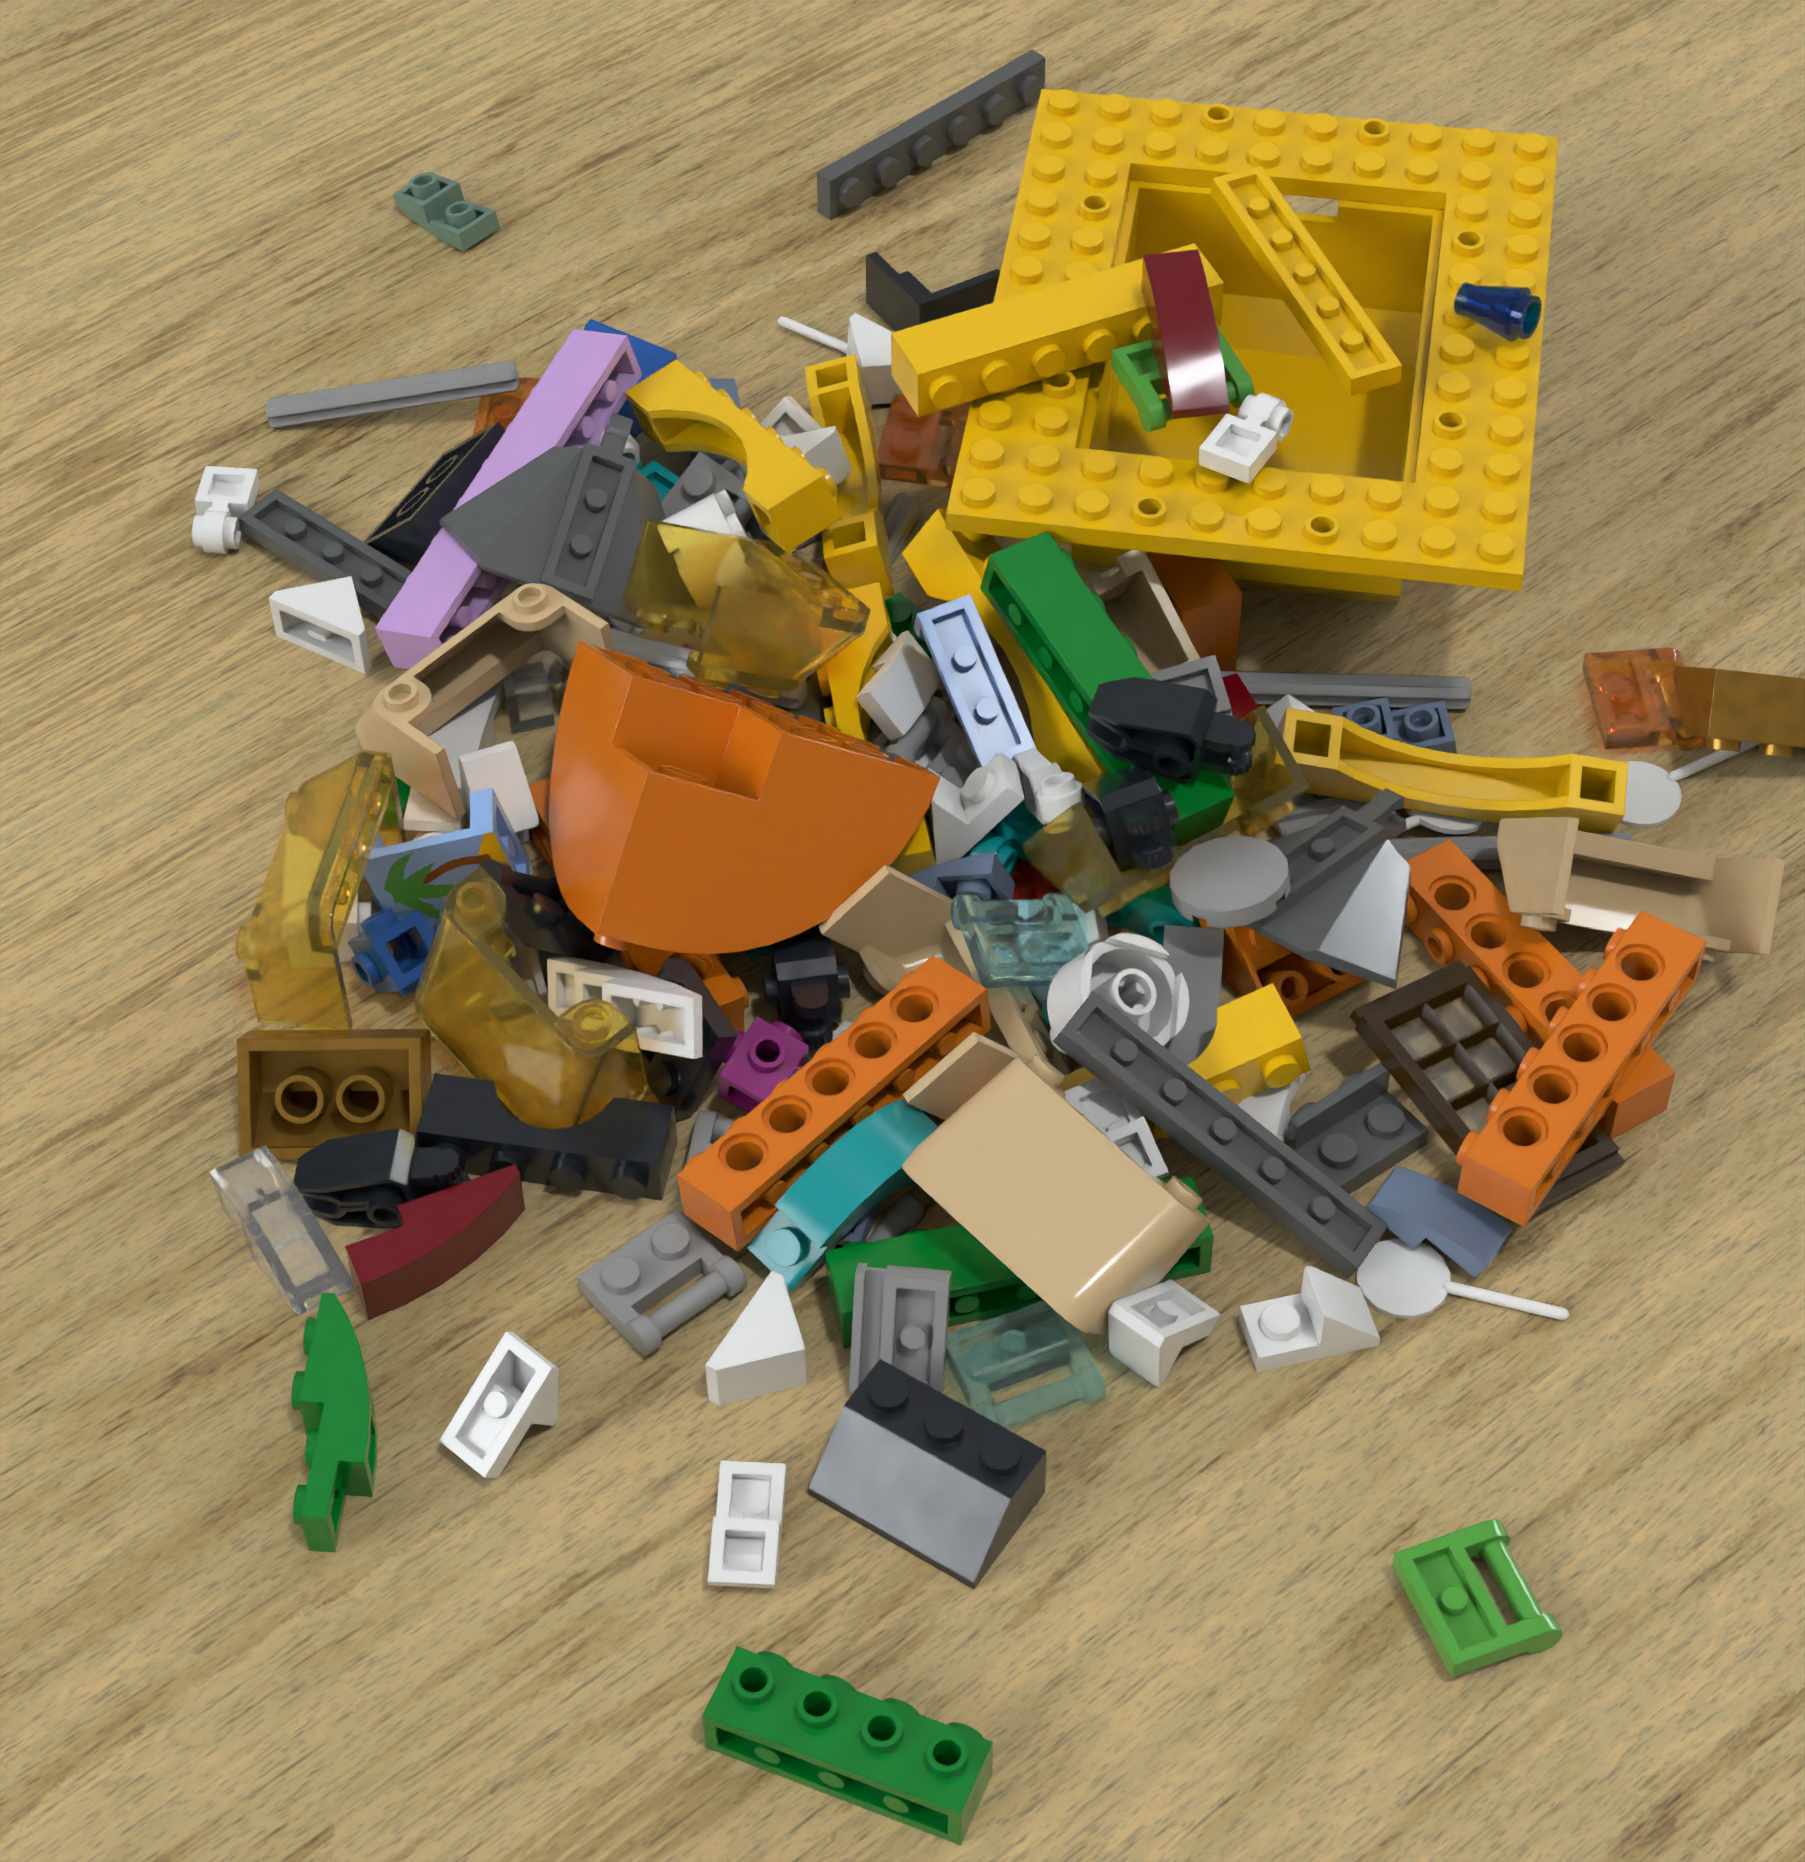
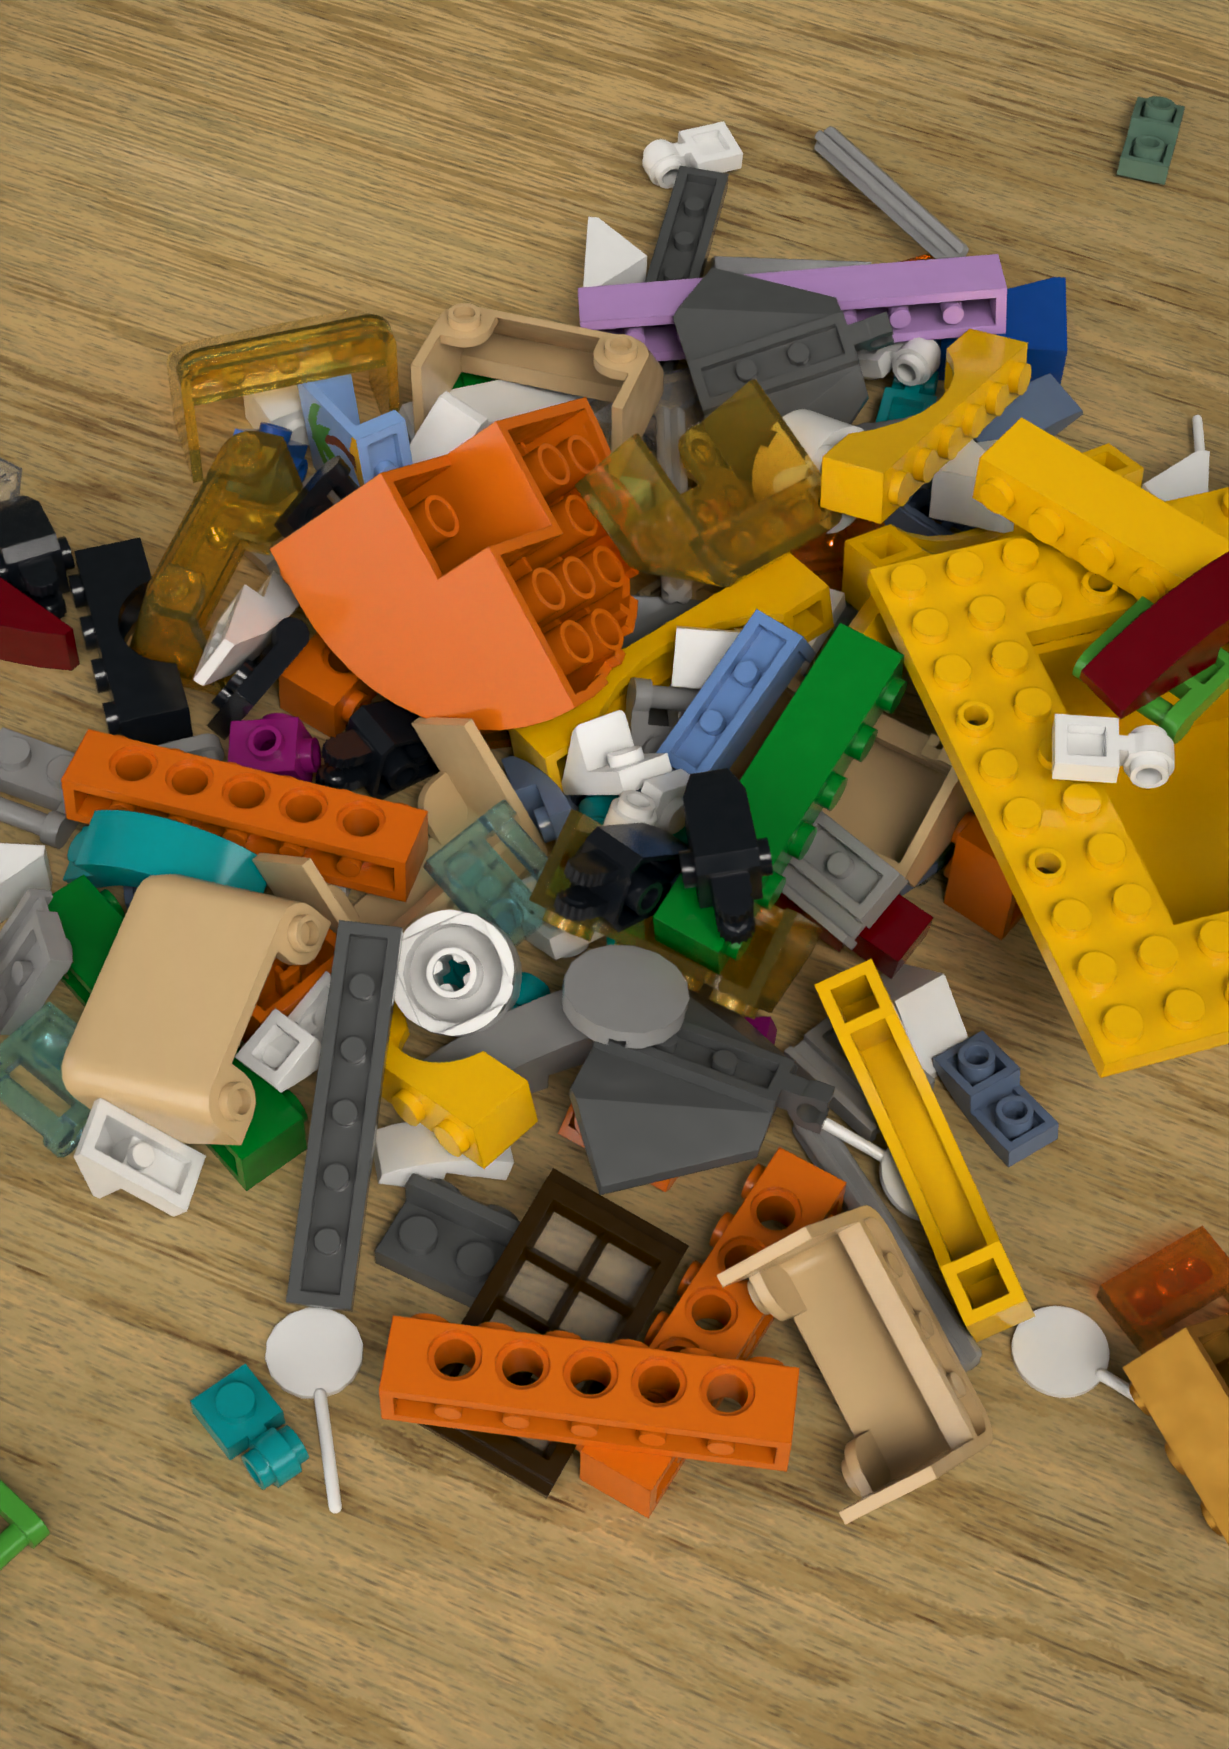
camera: 60 degrees right, 5 degrees up
pearl gold slope [236,1029,432,1161] -> none
light grey axle [1220,670,1472,710] -> none
white slope [1238,1266,1380,1372] -> none
sand blue slope [1366,1166,1513,1278] -> none
none -> teal plate [190,1364,309,1490]

